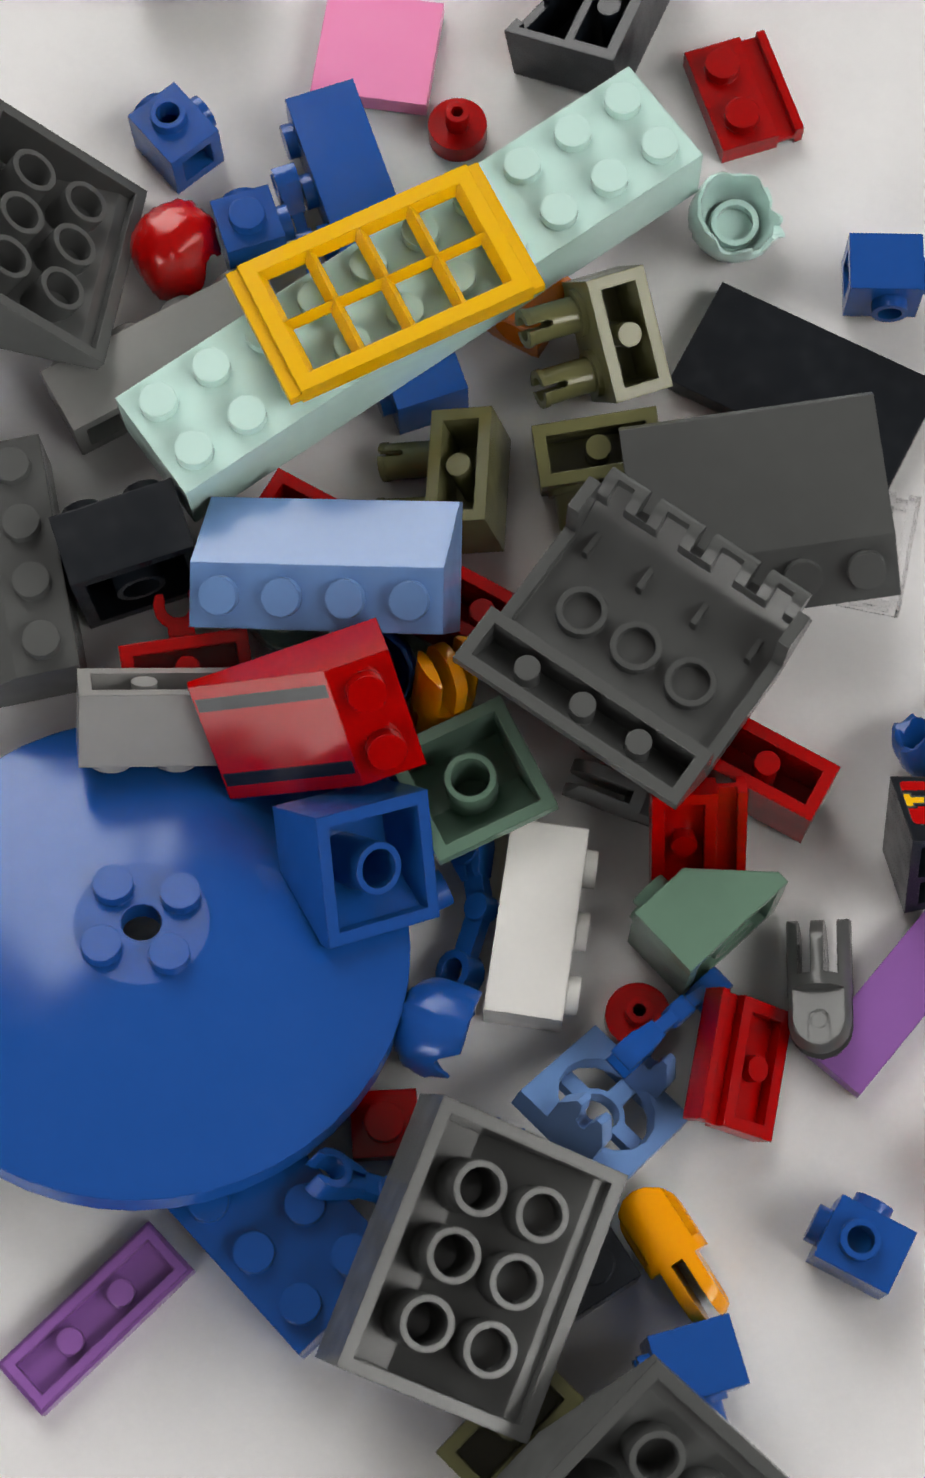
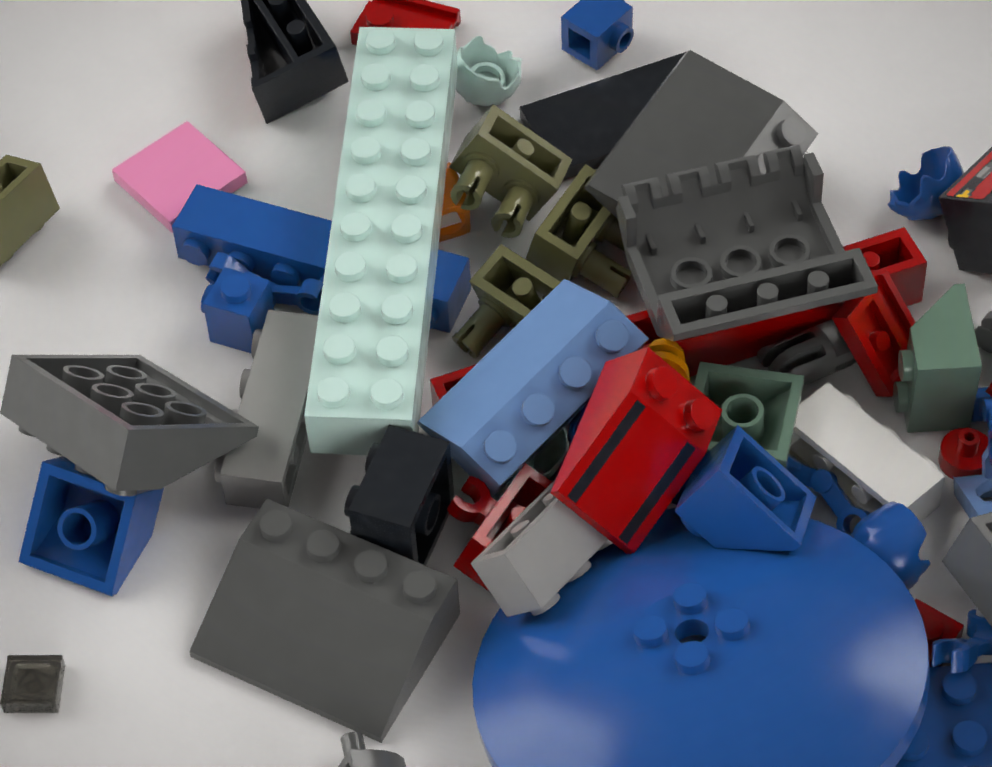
camera: 50 degrees left, 20 degrees down
blue brick [127,82,224,194] -> none
red hair [130,198,221,301] -> none
yellow piece [225,162,545,405] -> none
red tile [428,98,487,162] -> none

